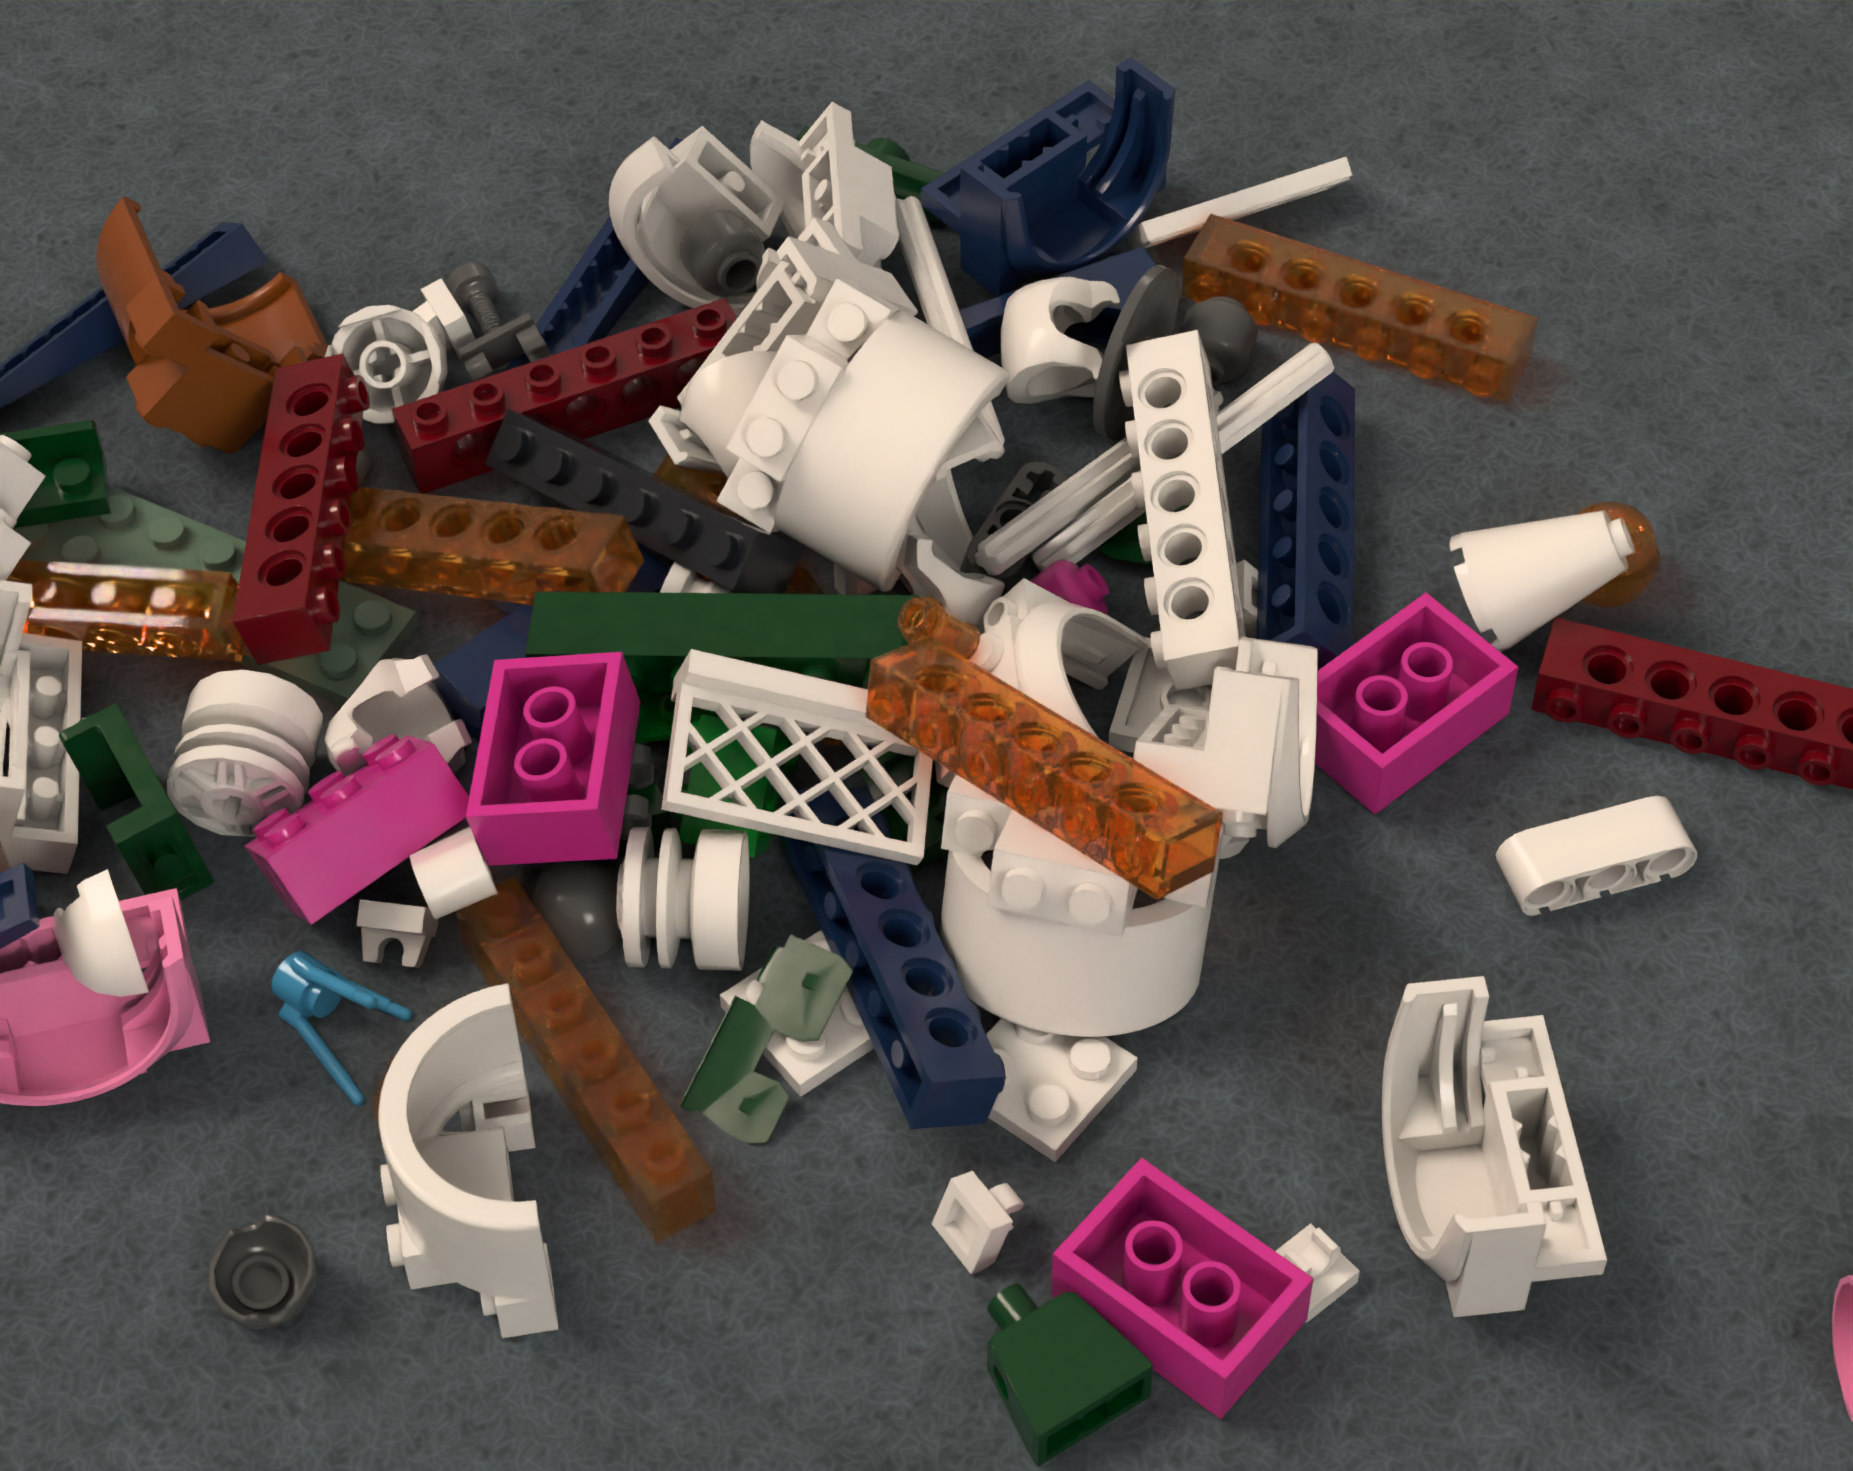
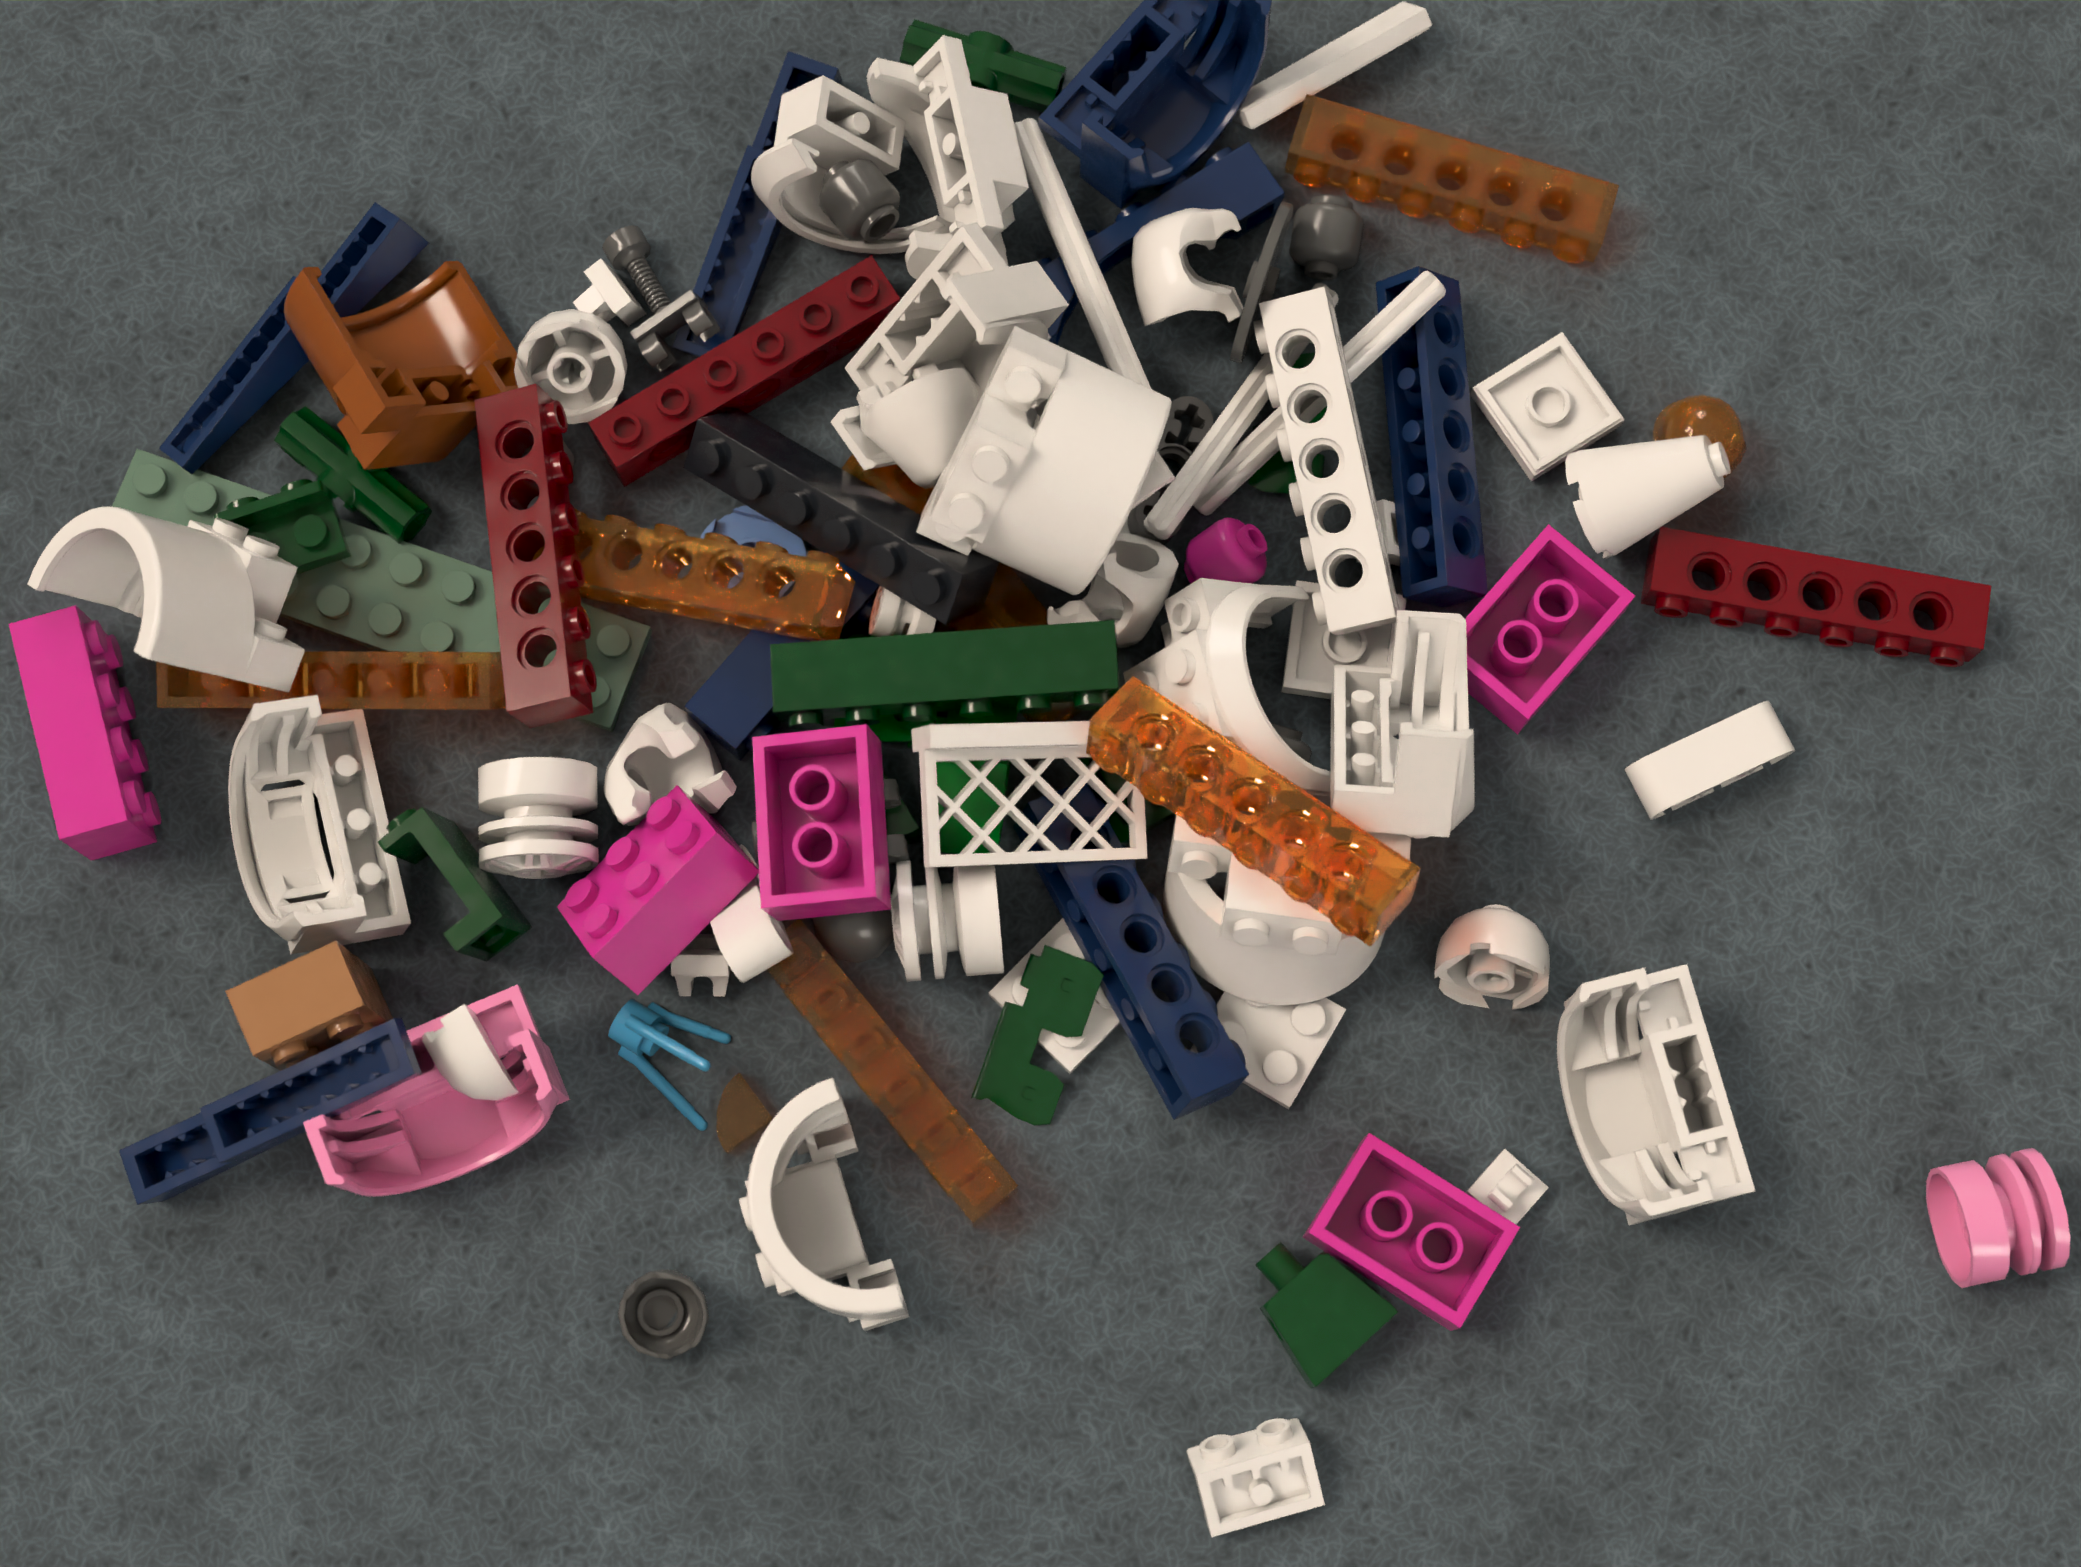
camera: 10 degrees left, 25 degrees up
clear orange pin [898,596,980,663] -> none
white tile [932,1171,1024,1275] -> none
none -> dark green piece [274,406,432,544]
none -> white cylinder [1434,905,1550,1009]
none -> white plate [1470,332,1625,482]

